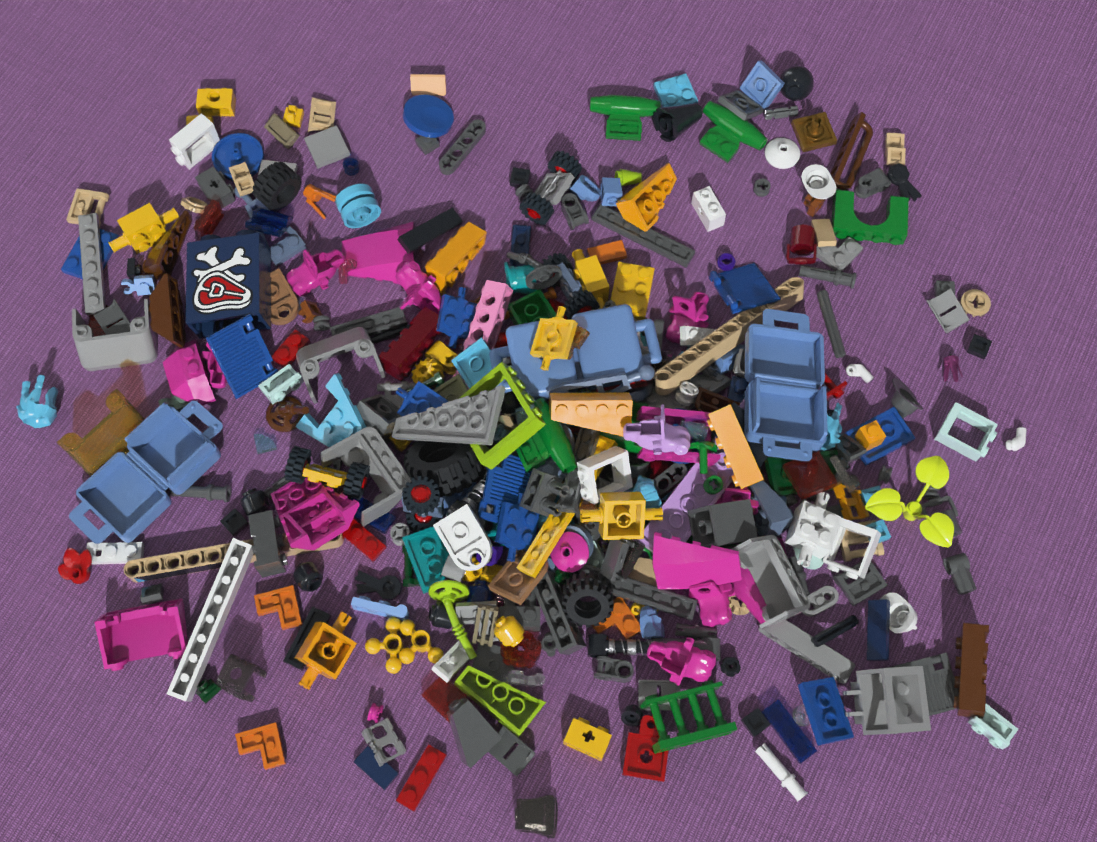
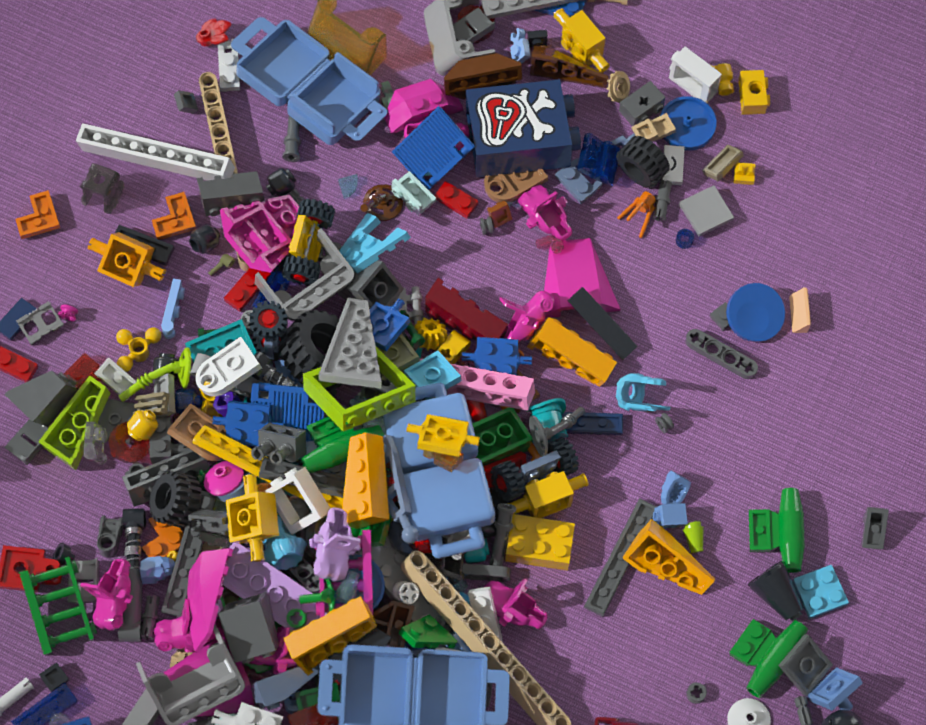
camera: 85 degrees right, 0 degrees up
dark pink windscreen [94,599,188,671] -> none
clear red plate [193,199,224,241] -> none
dark green plate [196,679,222,704] -> none
black plate [220,508,249,536] -> none
light grey windscreen [296,327,385,404] -> none
tan piece [308,97,336,133] -> none
dark grey plate [330,307,407,336] -> none
medium azure wheel [335,184,381,228] -> none
black piece [355,570,401,600] -> none
yellow piece [365,617,404,674] -> none
black piece [370,324,410,344] -> none
black plate [510,167,530,187] -> none
plate [519,151,582,225] -> none
dark grey piece [561,193,589,230] -> none
yellow brick [563,717,612,761] -> none
orange tile [587,240,627,265] -> none
white brick [691,186,726,232] -> none
blue window [709,263,781,314] -> none
dark purple plate [717,253,736,271] -> none
black plate [720,657,741,677] -> none
none -> olive hand [208,254,235,276]
none -> green wing [399,614,458,648]
none -> medium azure piece [616,373,670,412]
none -> dark grey pin [653,180,672,221]
none -> dark grey slope [861,507,889,550]

